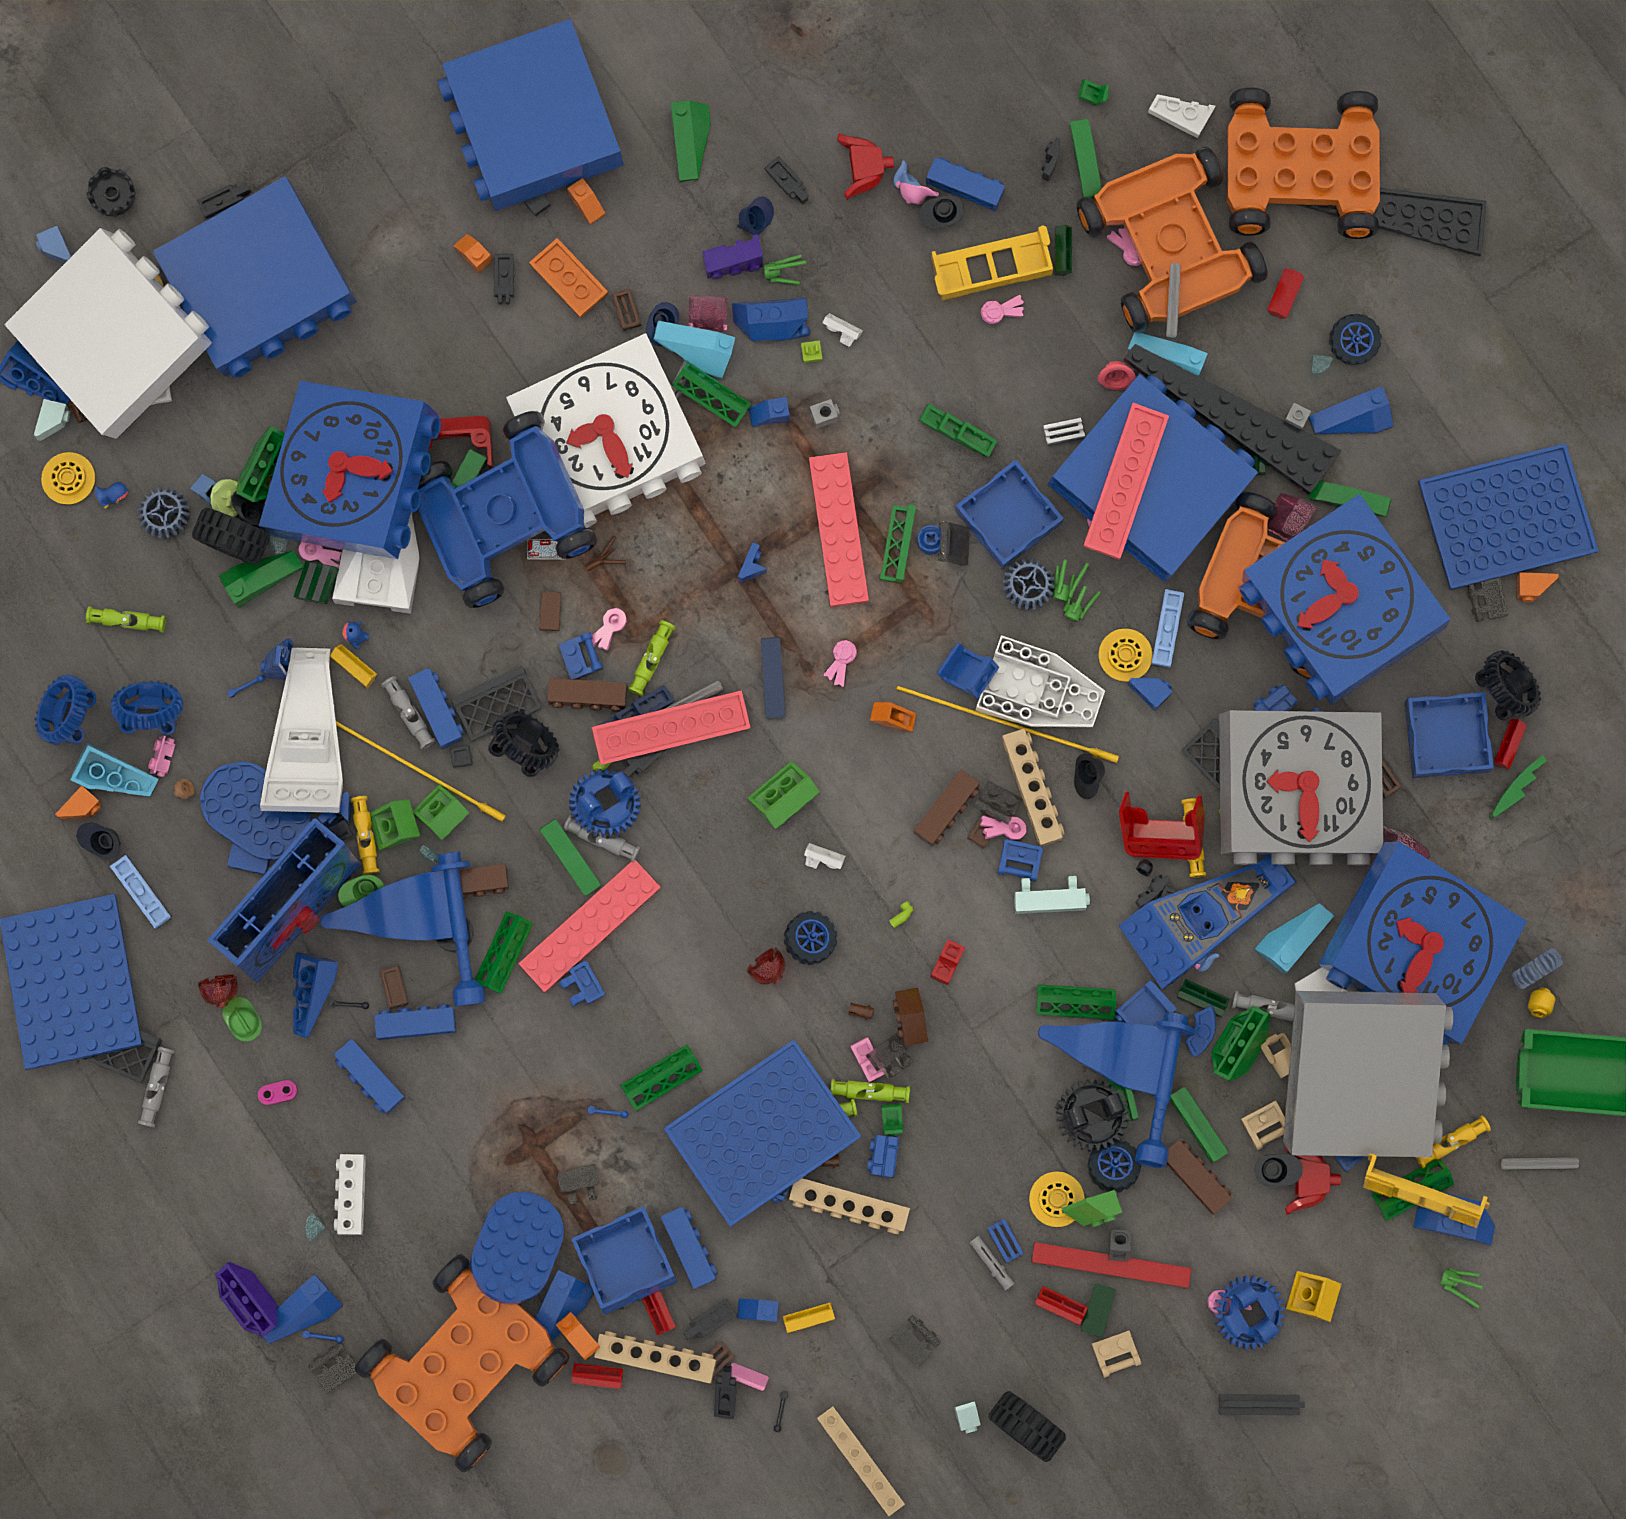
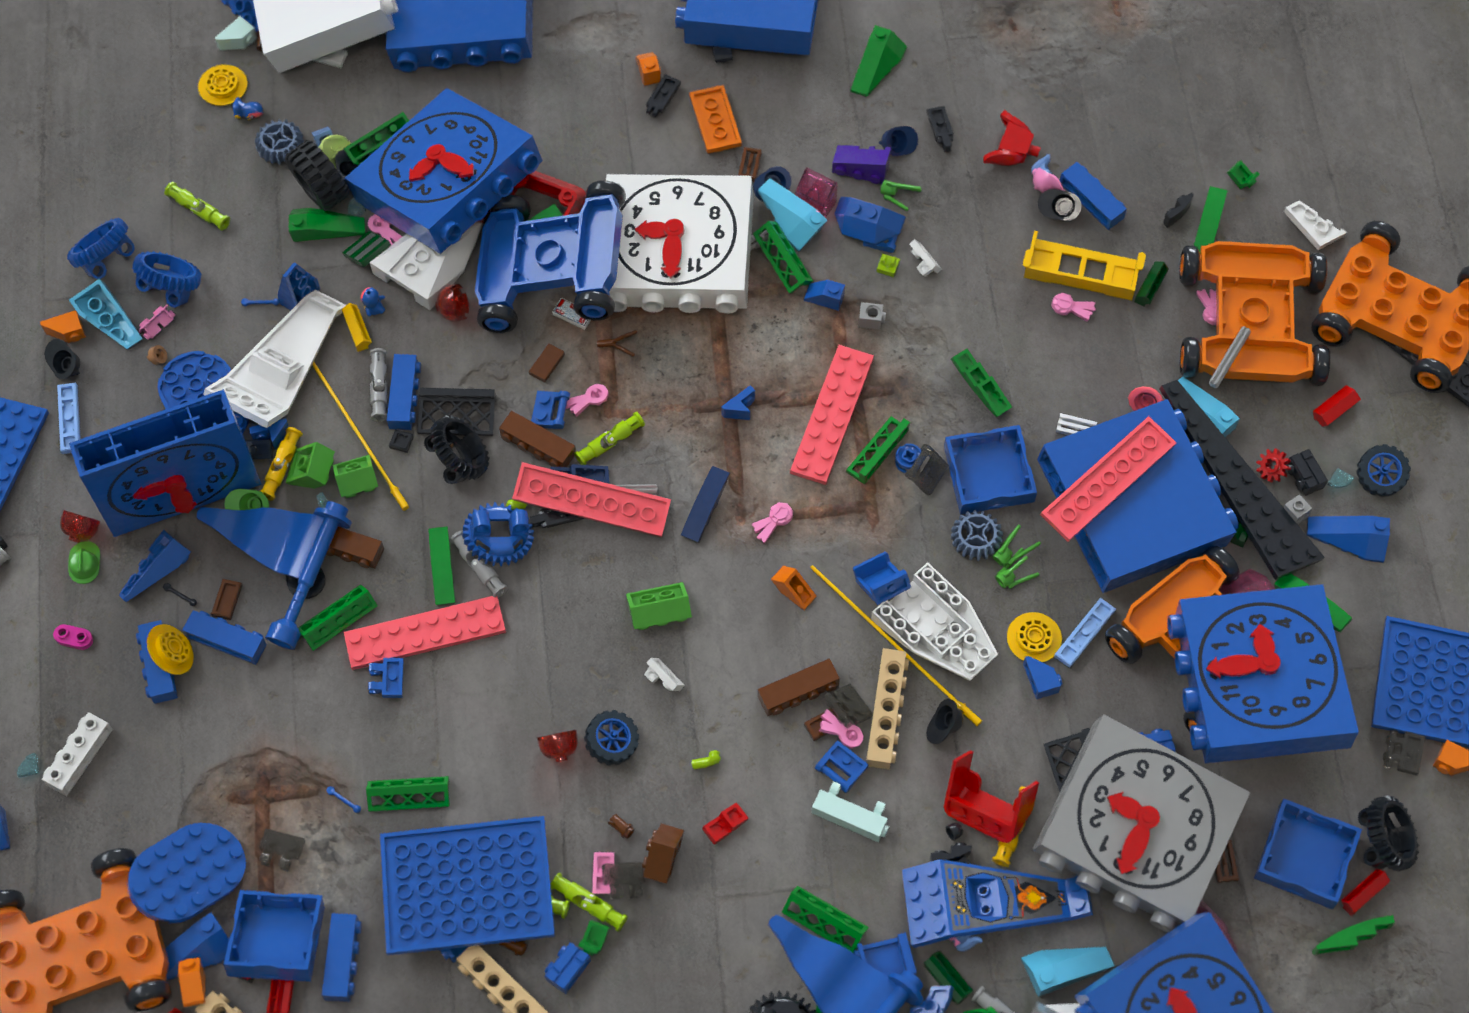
camera: 30 degrees right, 15 degrees down
orange slope [567,178,606,225] -> none
none -> yellow wheel [147,624,194,675]
none -> clear red cylinder [435,284,469,321]
none -> red gear [1256,448,1291,483]
none -> black brick [1286,449,1328,496]

